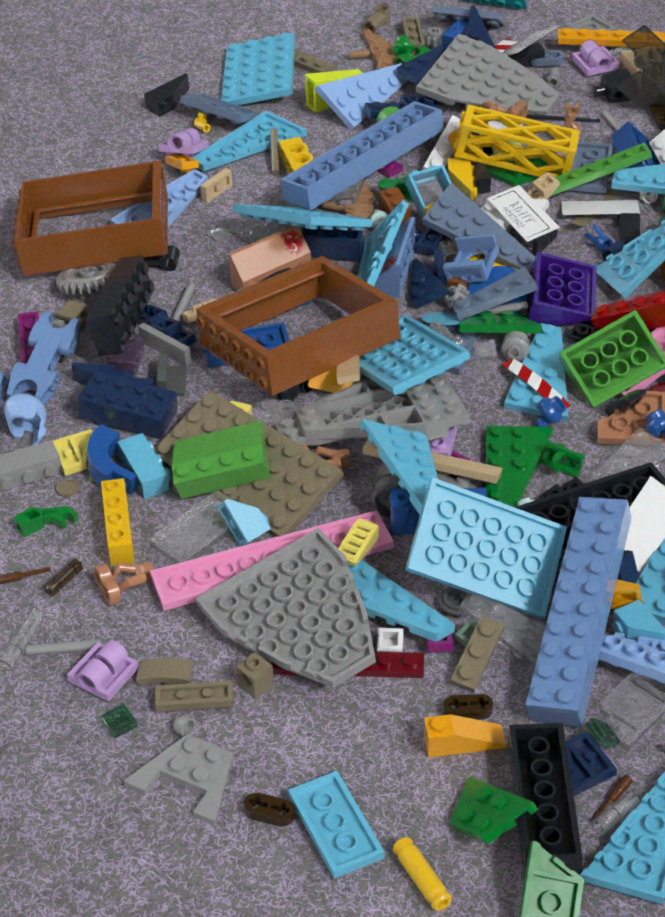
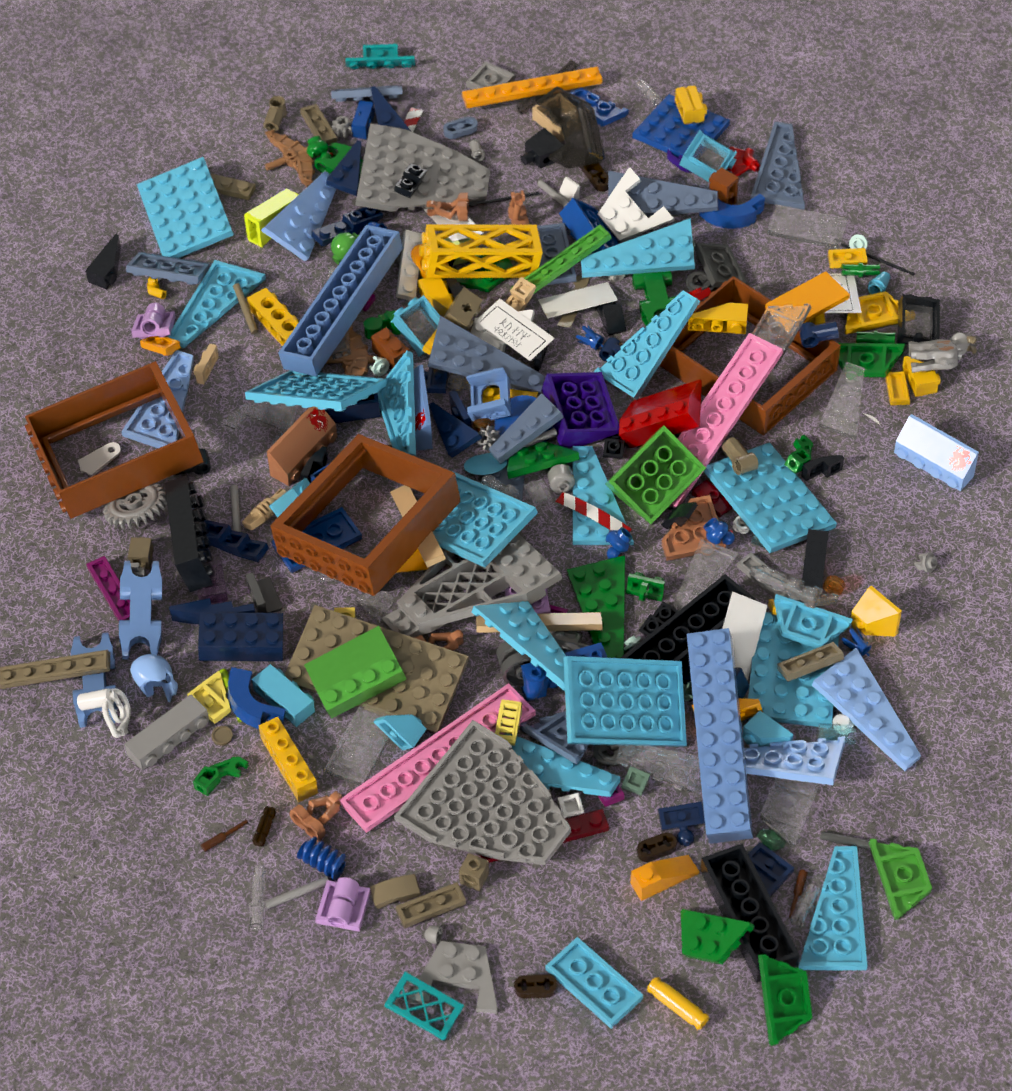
camera: 20 degrees left, 10 degrees up
clear green plate [101,704,137,739] -> none
light grey tile [138,323,191,367] -> none
dark tan plate [450,615,505,692] -> none
white sticker [503,25,560,56] -> none
black slope [510,42,545,68] -> none
lavender plate [572,40,620,76] -> none
none -> blue piece [297,836,346,880]
none -> teal window [384,972,464,1041]
none -> black slope [394,164,427,198]
none -> dark tan brick [444,287,483,331]
none -> sand blue wing [520,711,589,764]
none -> white slope [559,176,580,201]
none -> dark blue plate [658,802,705,846]

